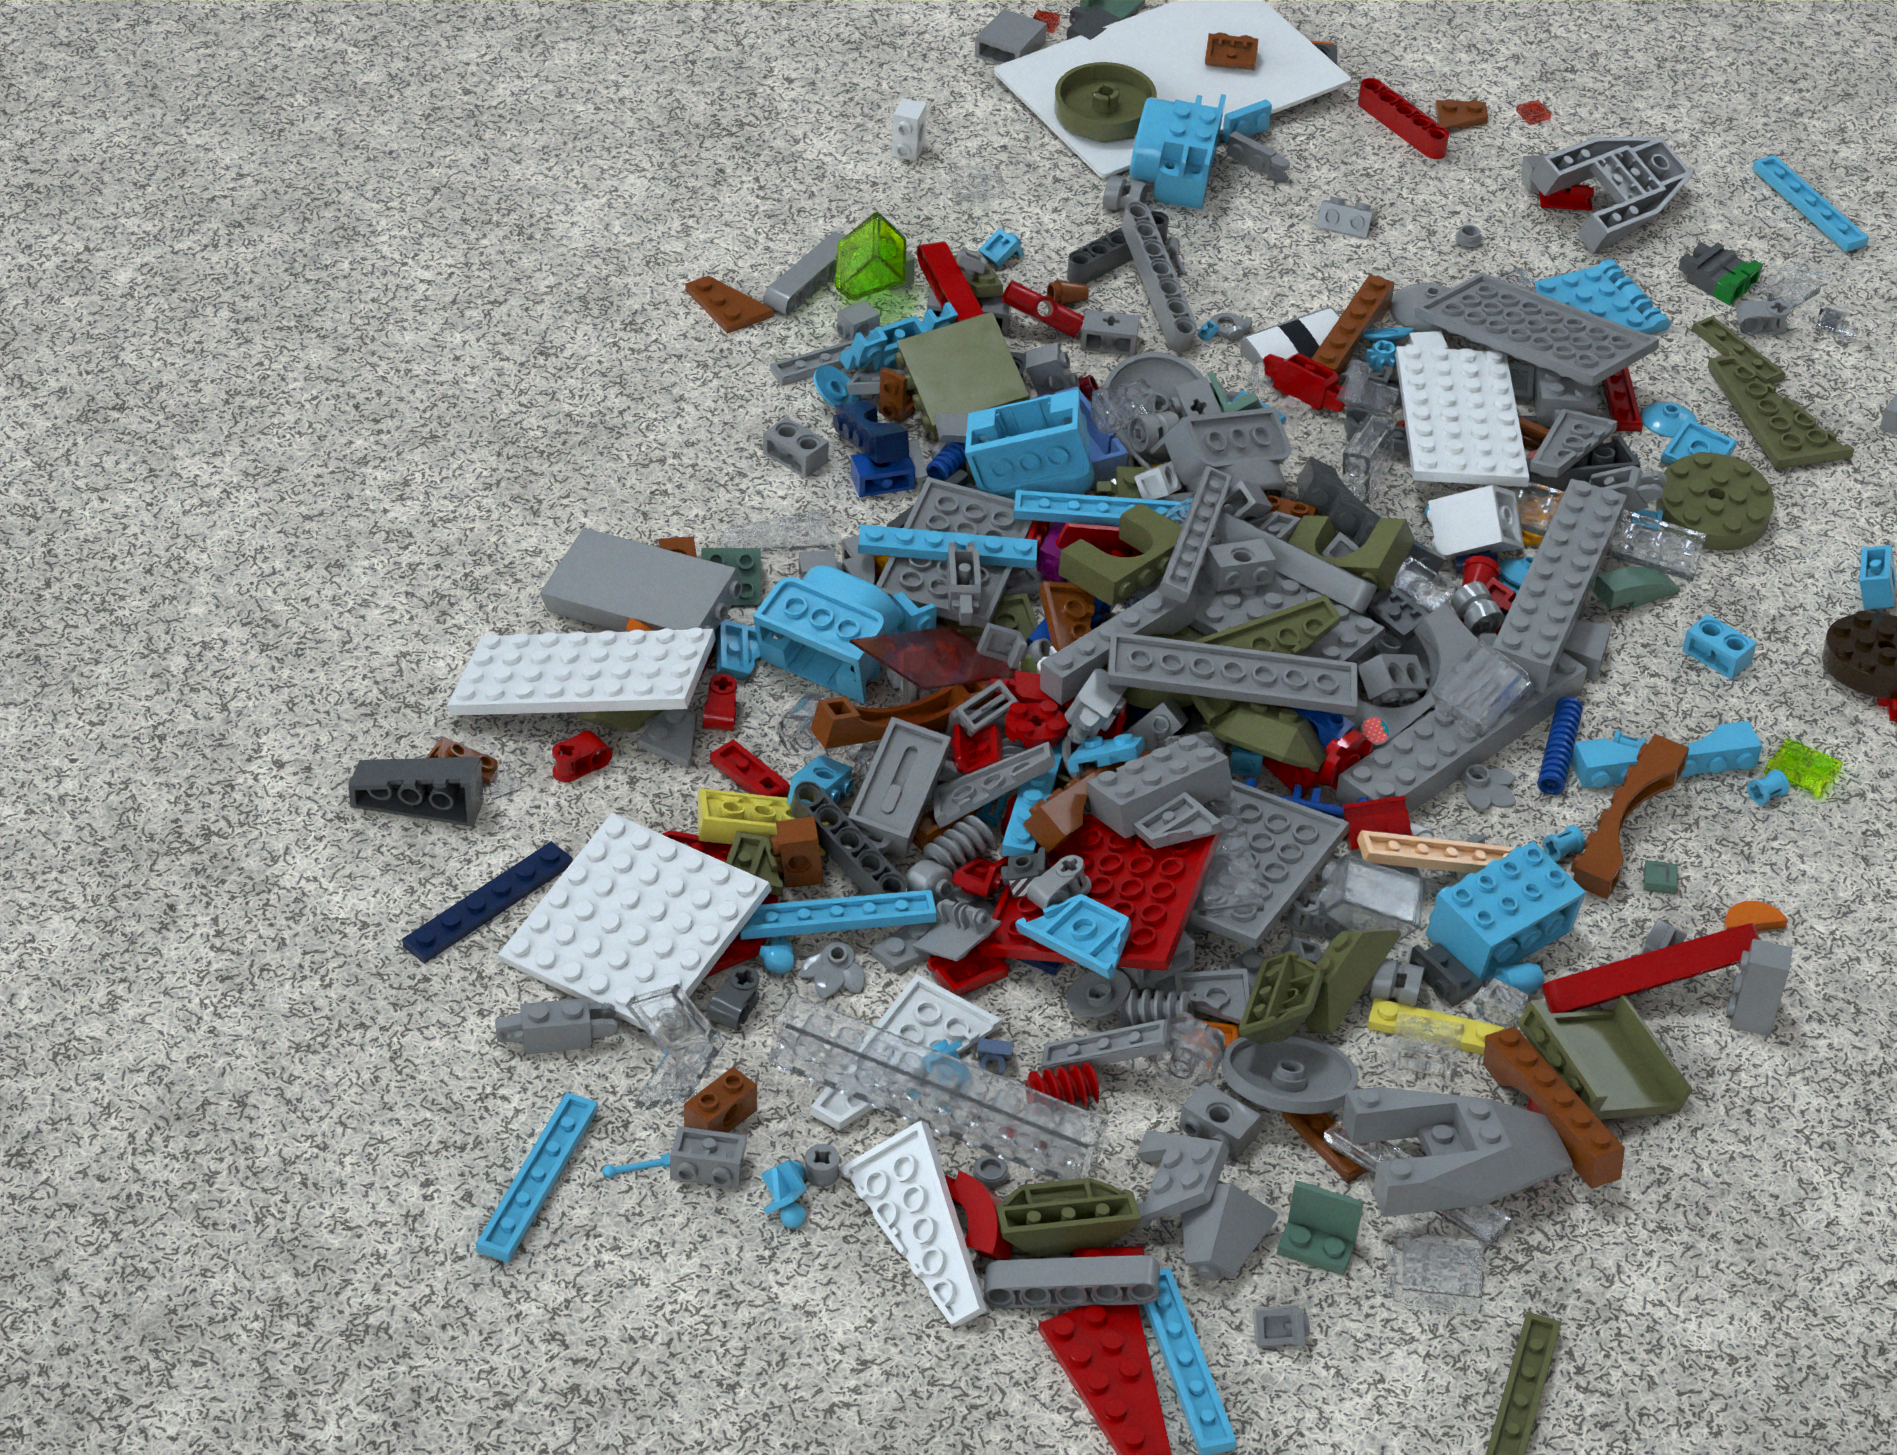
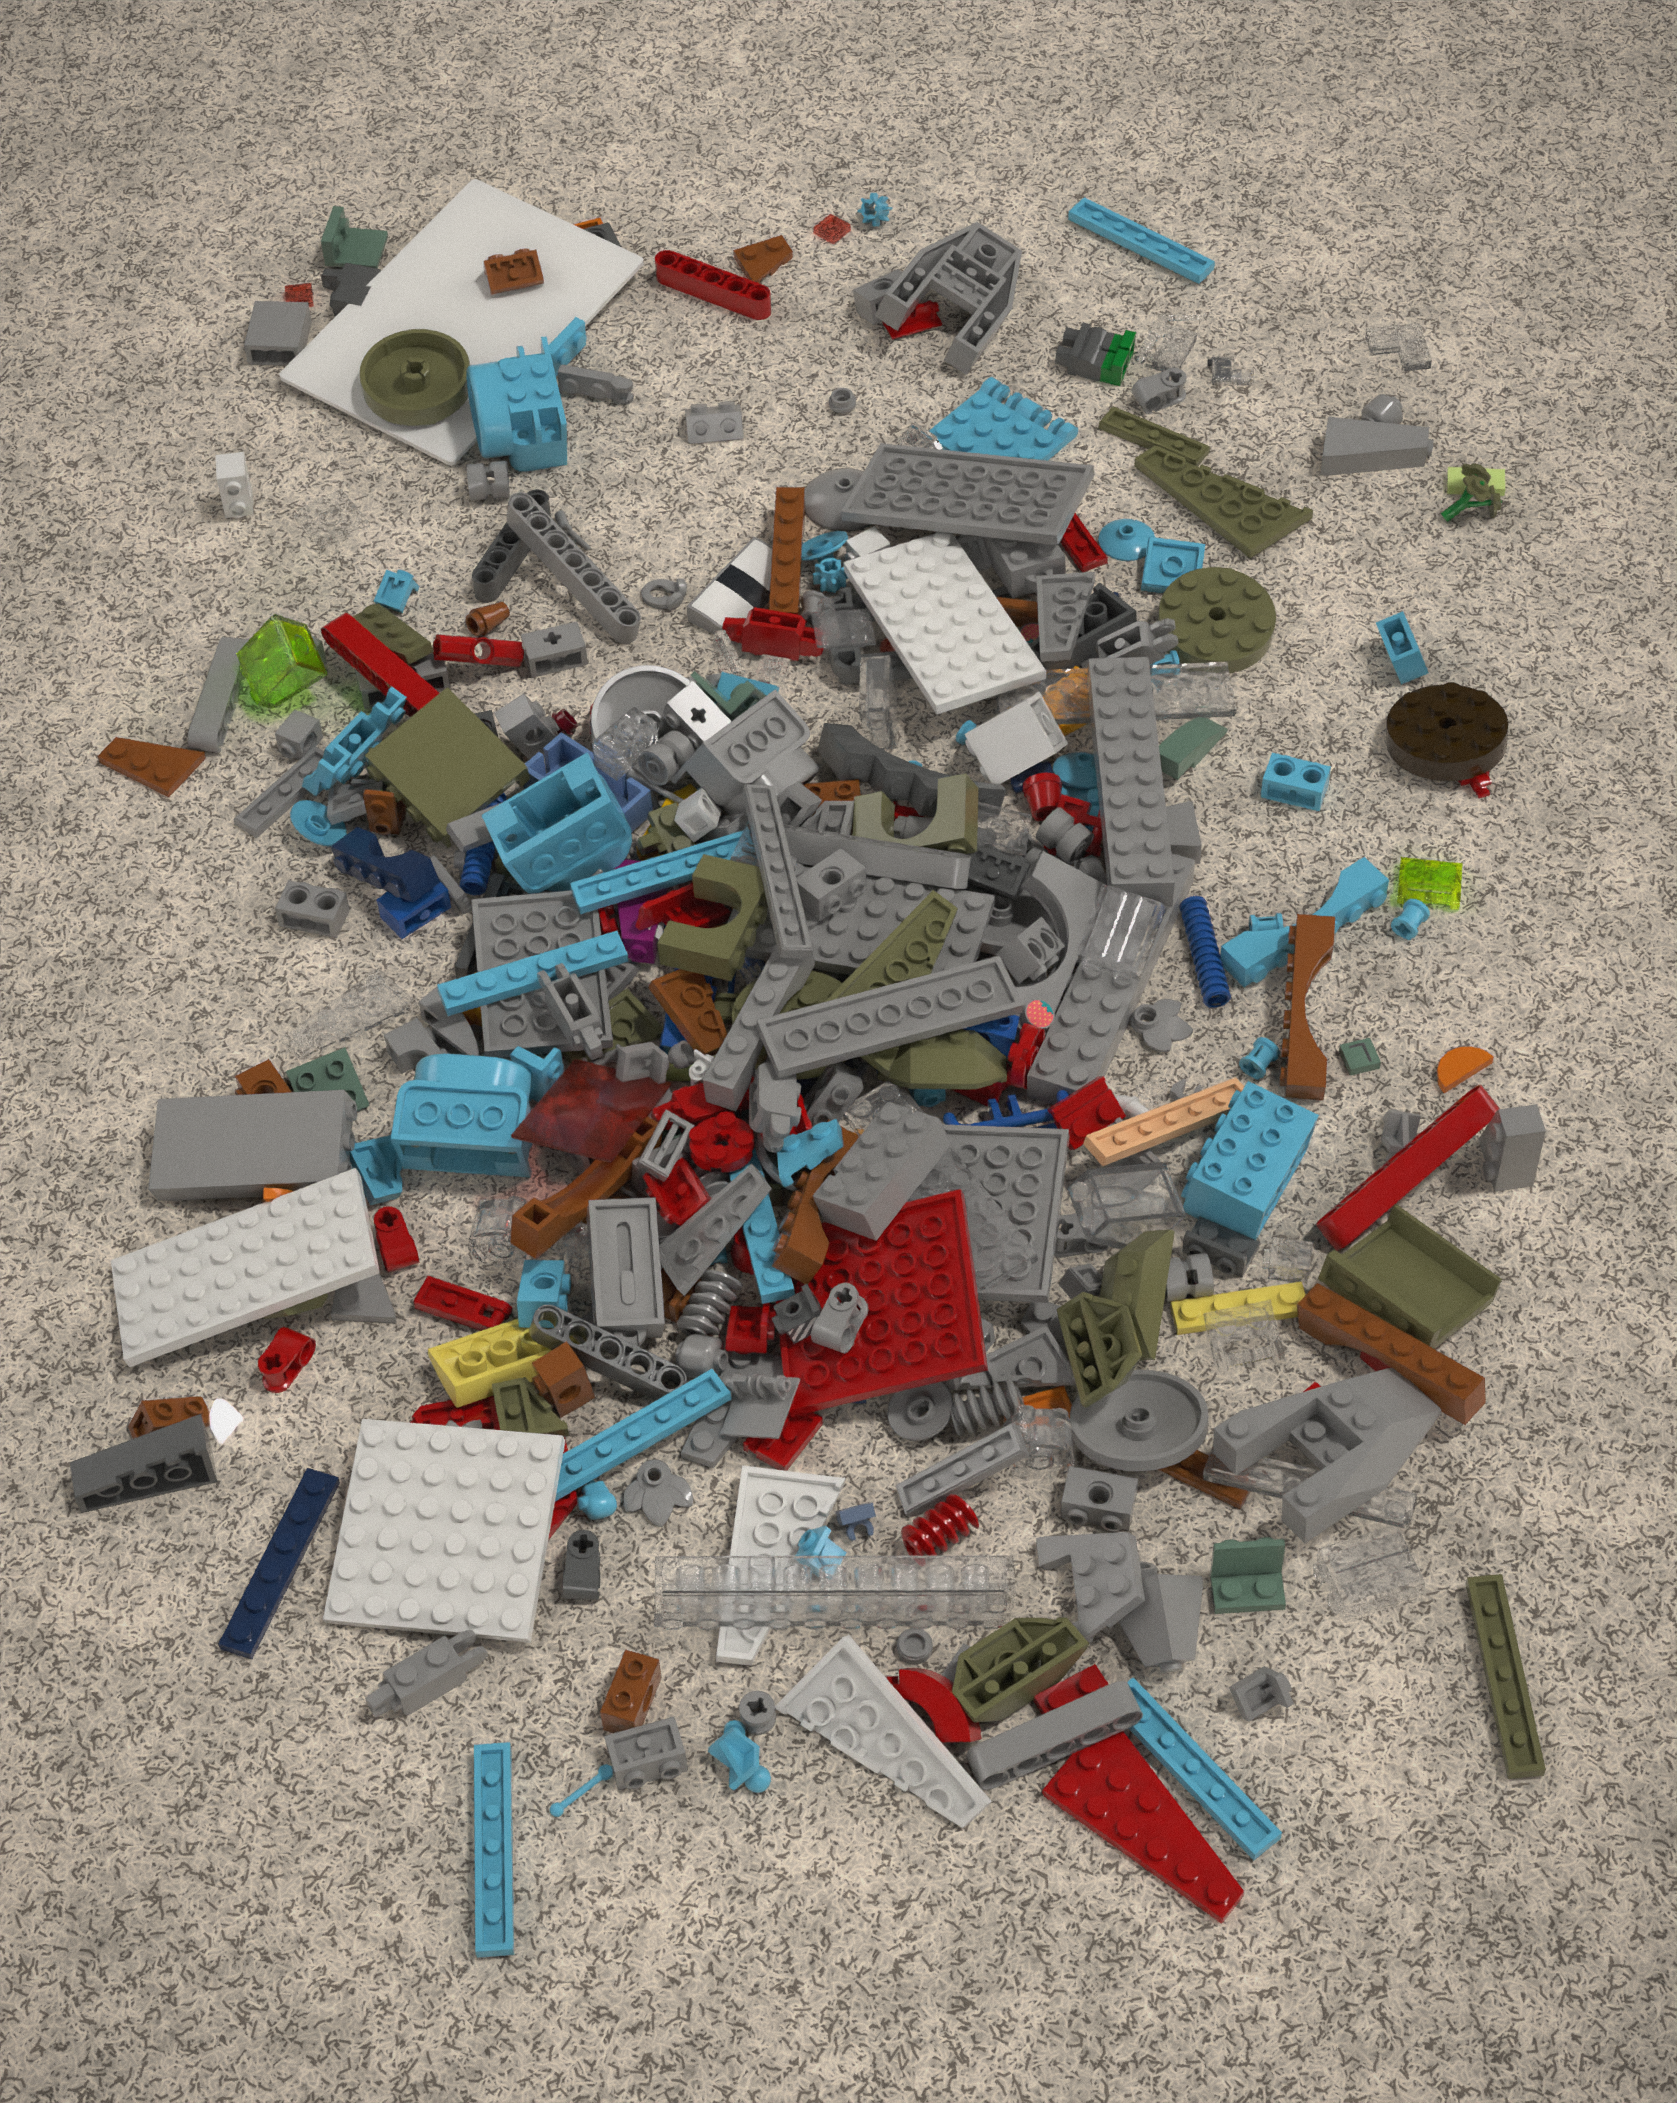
camera: 20 degrees left, 10 degrees up
clear bracket [625,984,725,1111] -> none
light grey plate [956,247,987,275] -> none
medium azure wing [1015,894,1132,980] -> none
light grey wing [1133,792,1224,849] -> none
medium azure rock [1198,320,1219,341] -> none
light grey tile [1321,532,1359,558] -> none
medium azure brick [1492,962,1544,999] -> none
none -> medium azure gear [857,193,893,227]

